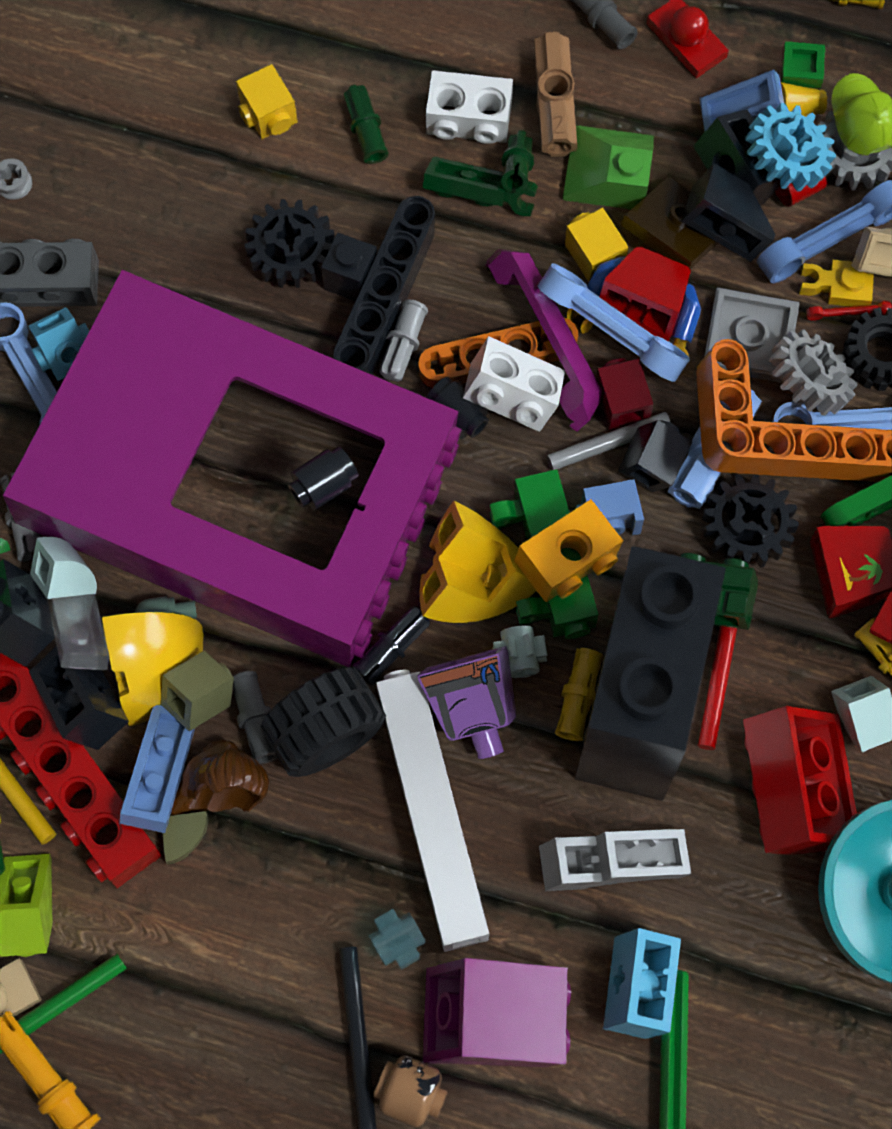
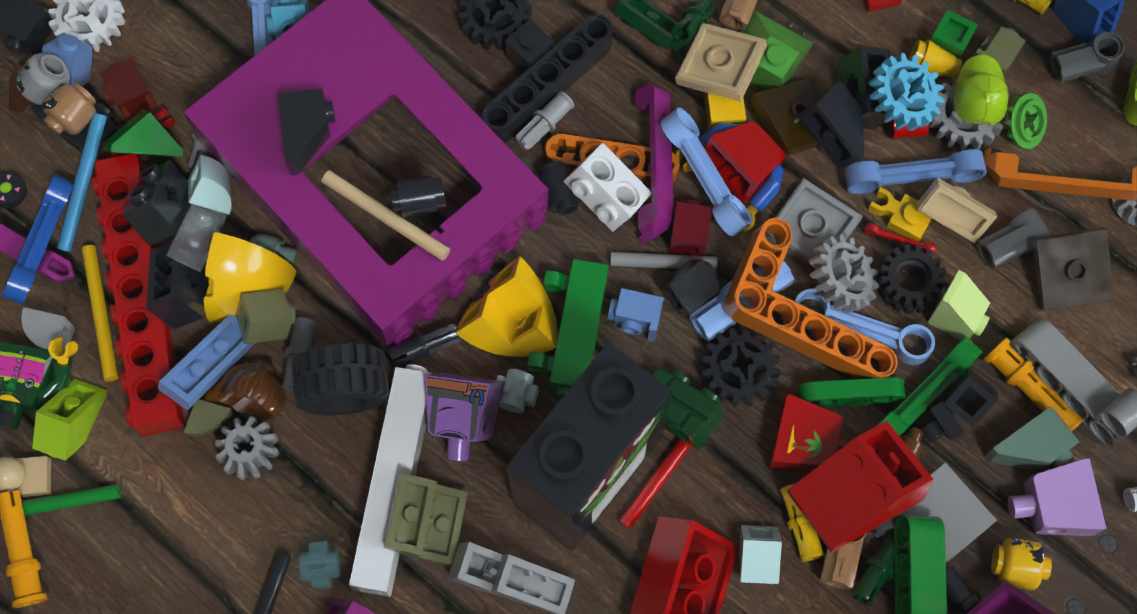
camera: 25 degrees right, 0 degrees up
light orange brick [514,499,623,603] -> none
medium blue tile [699,69,784,131] -> none
none -> light grey gear [215,416,279,480]
none -> black slope [278,88,336,176]
none -> tan bar [321,170,451,261]
none -> olive slope [384,472,468,567]
none -> tan plate [675,23,767,102]
none -> olive brick [974,26,1026,76]

